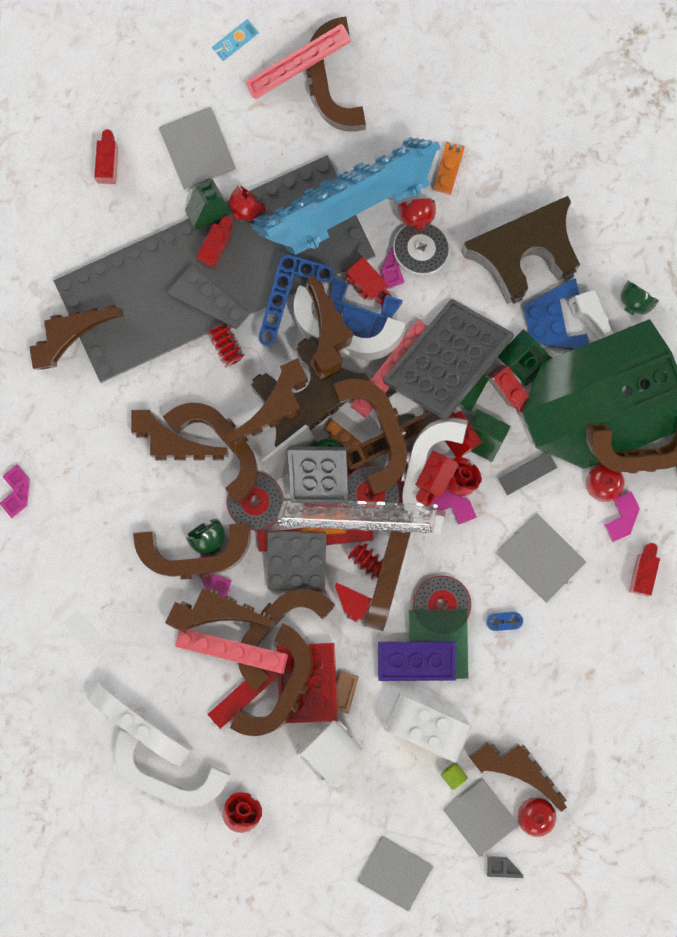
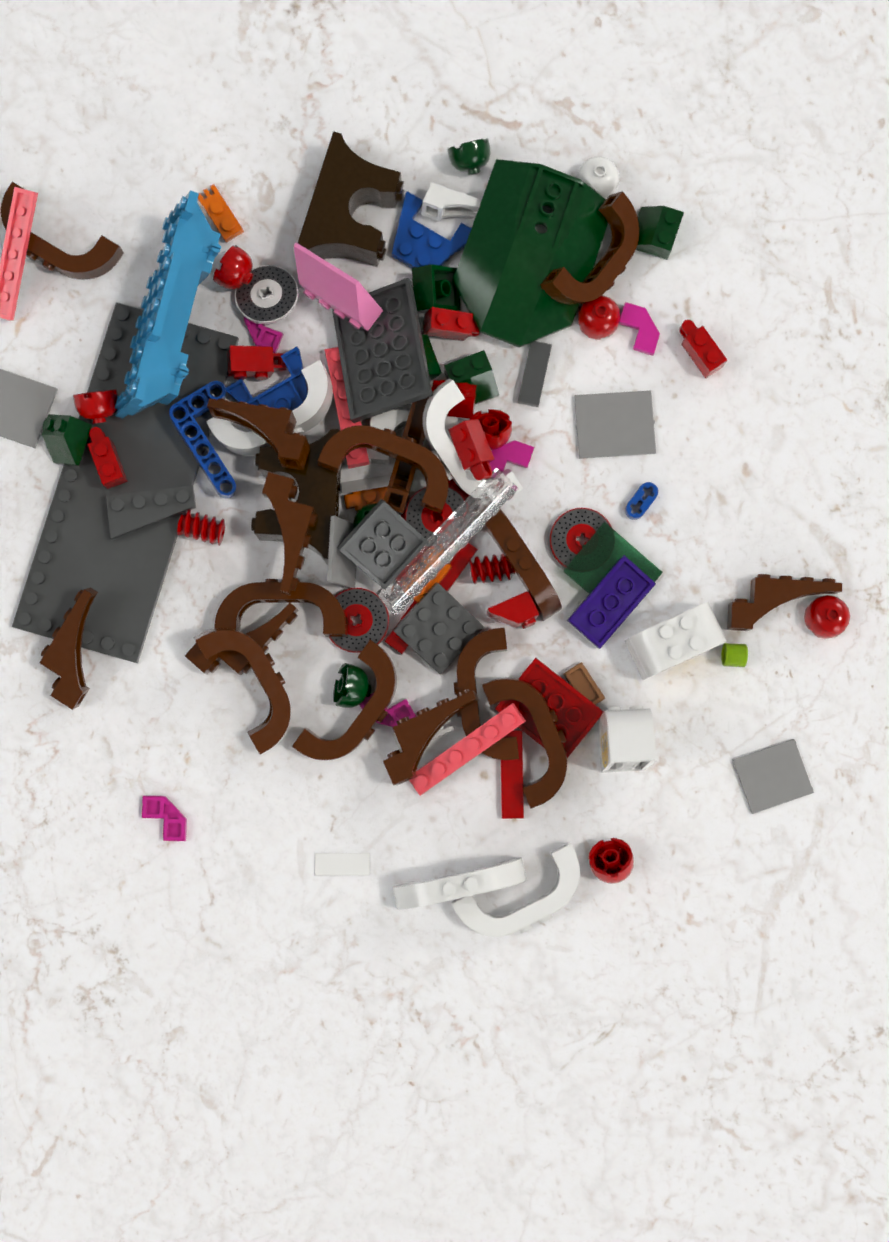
camera: 50 degrees left, 0 degrees up
light grey piece [443,779,519,857] -> none
dark grey tile [487,856,524,878] -> none
none -> reddish brown arch [194,628,291,755]
none -> bright pink slope [294,243,383,331]

